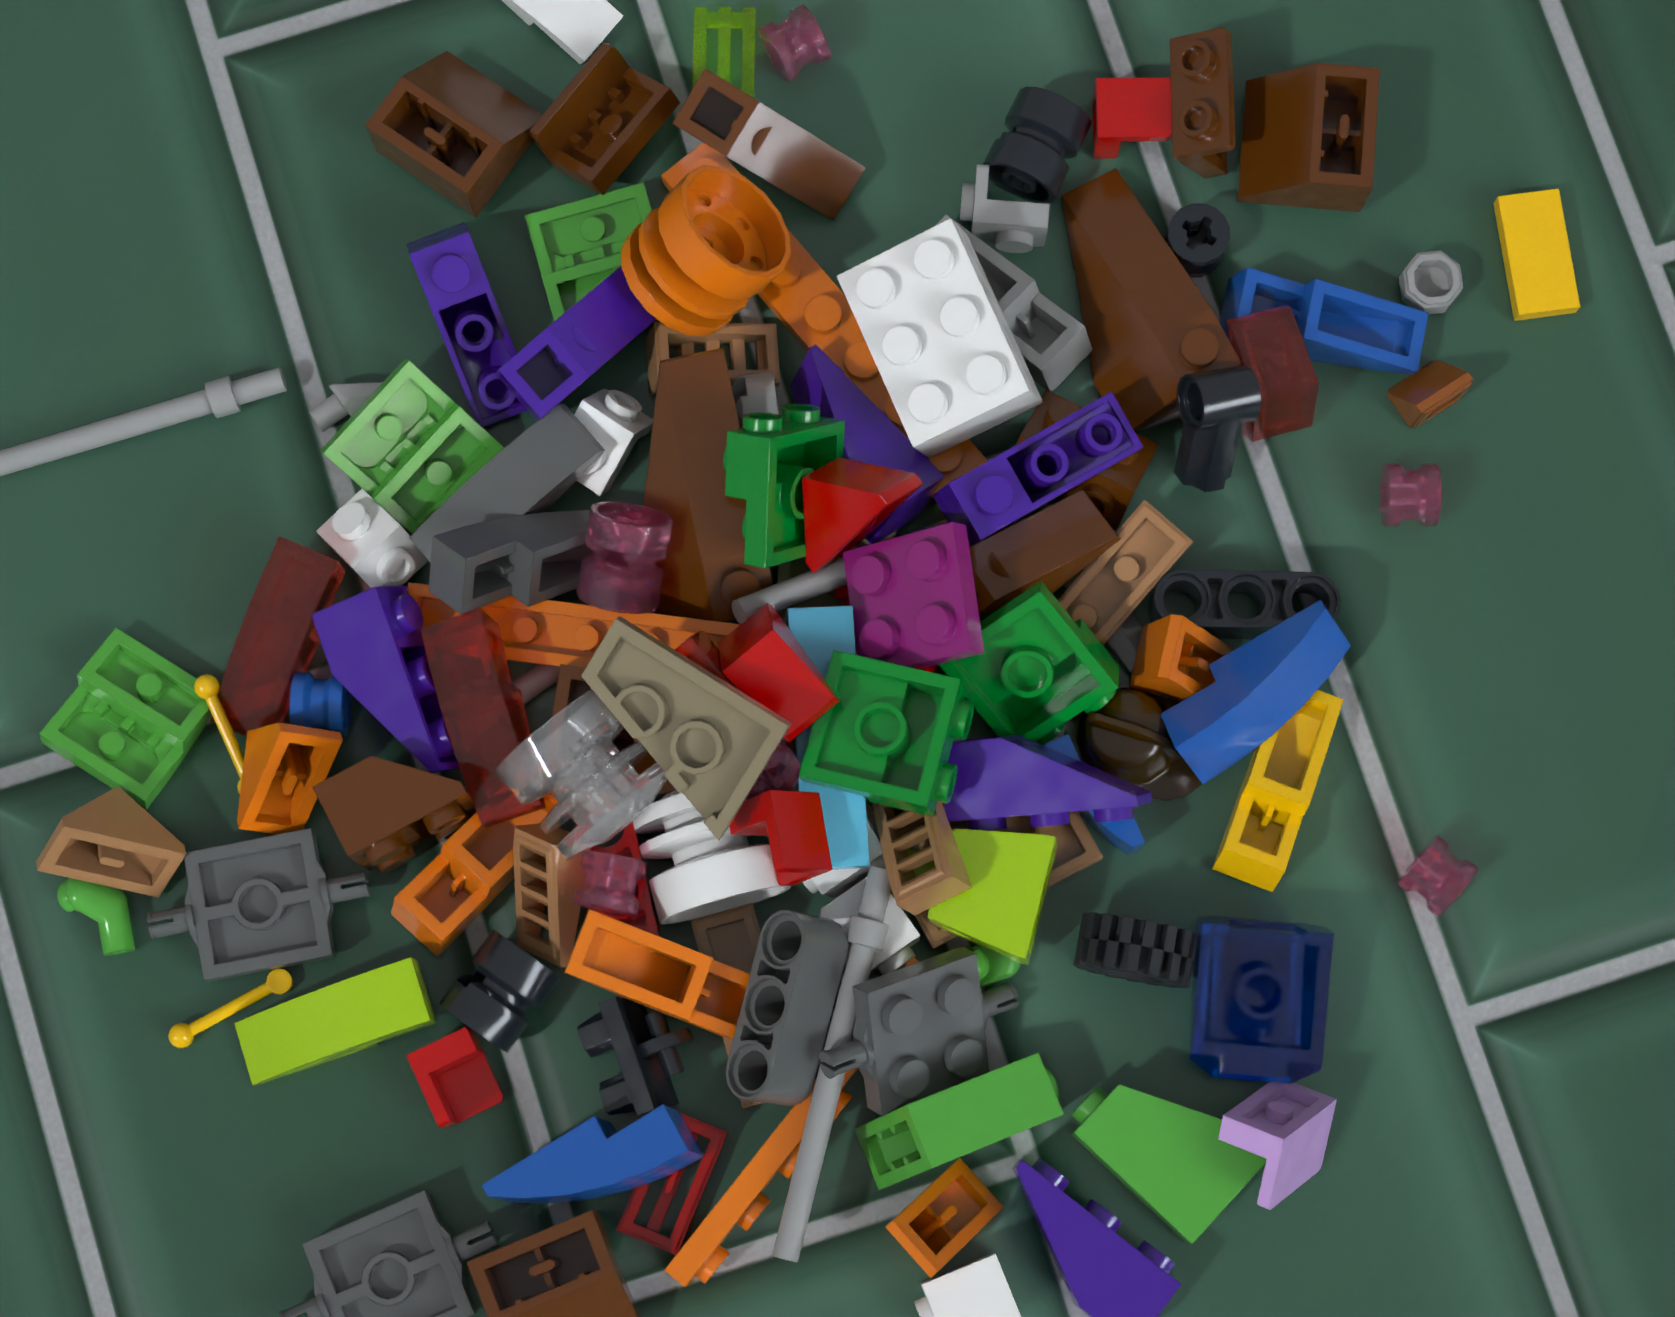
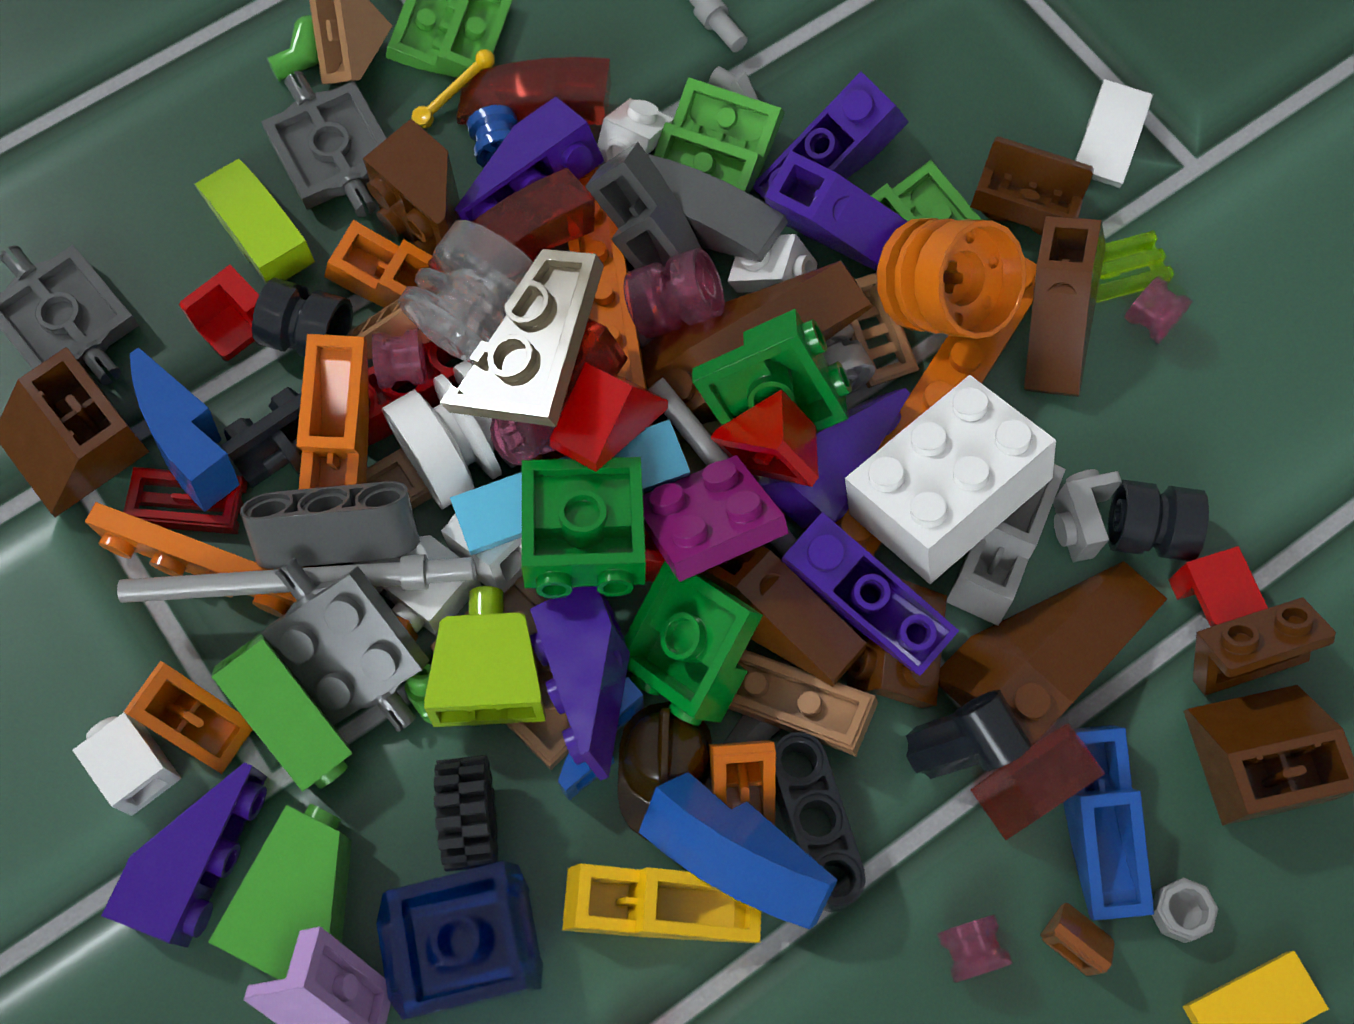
camera: 70 degrees right, 10 degrees down
yellow hinge [168,969,294,1048] -> none
orange slope [237,723,343,834] -> none
reddish brown slope [365,51,543,218] -> none
red panel [729,790,833,886] -> none
medium nougat slope [871,802,972,915] -> none
black wheel [1165,203,1230,278] -> none

